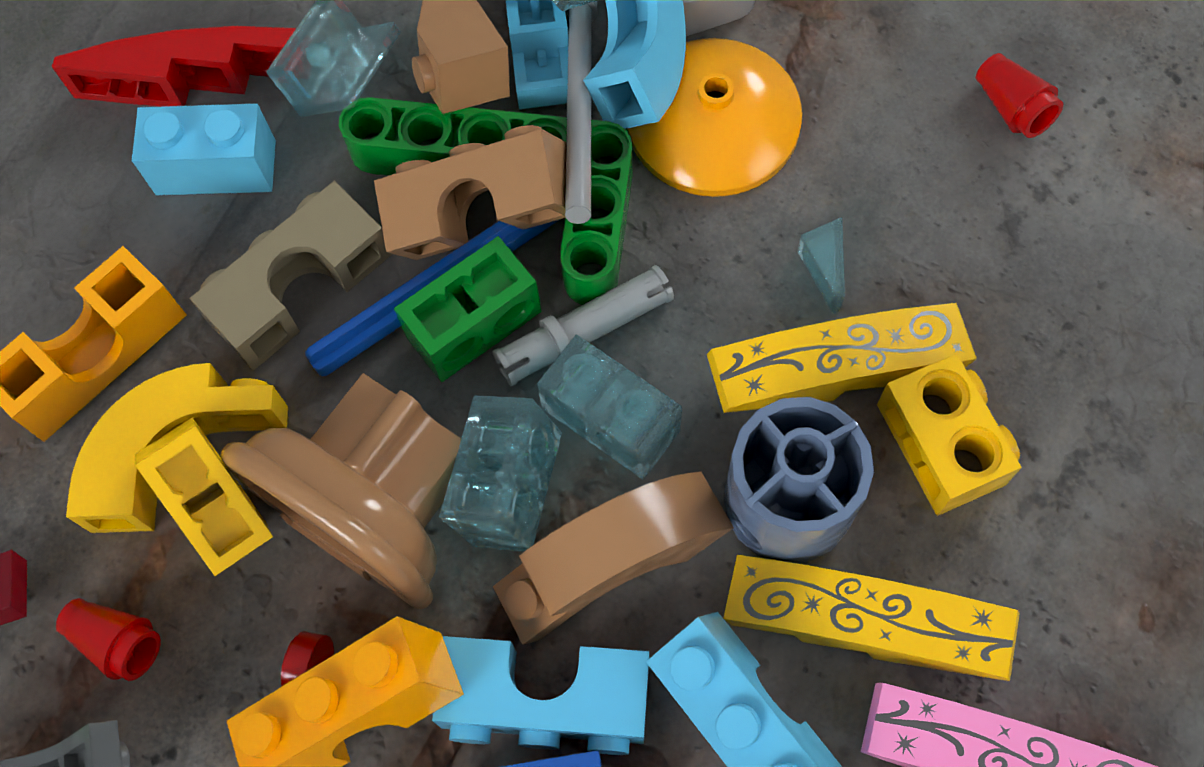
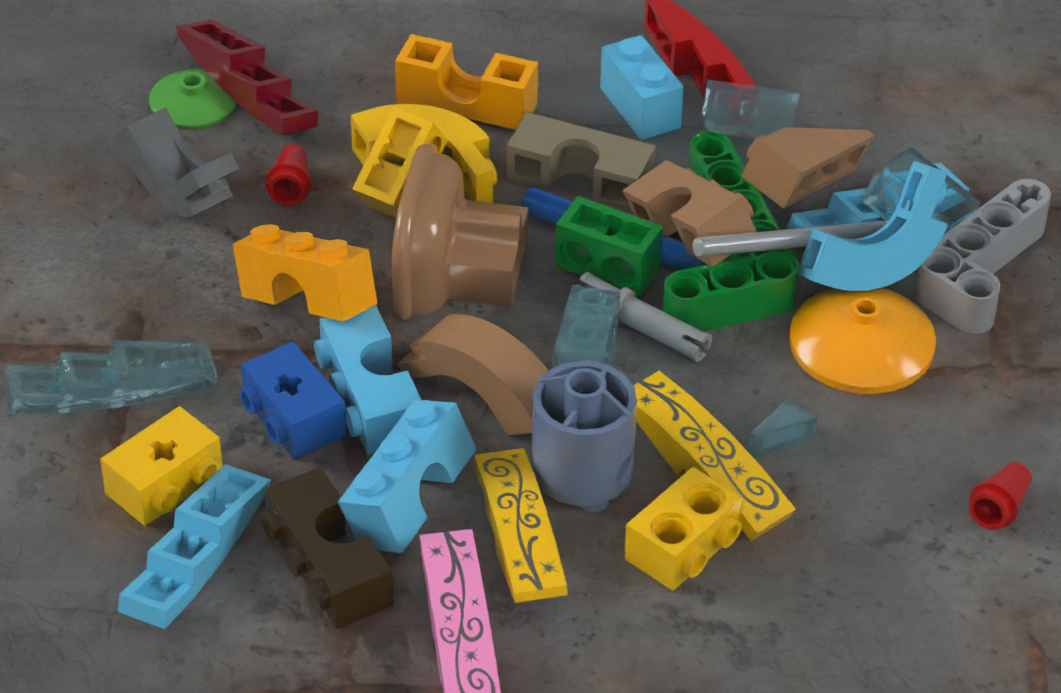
camera: 60 degrees right, 25 degrees down
clear light blue brick [439,395,562,552] -> none

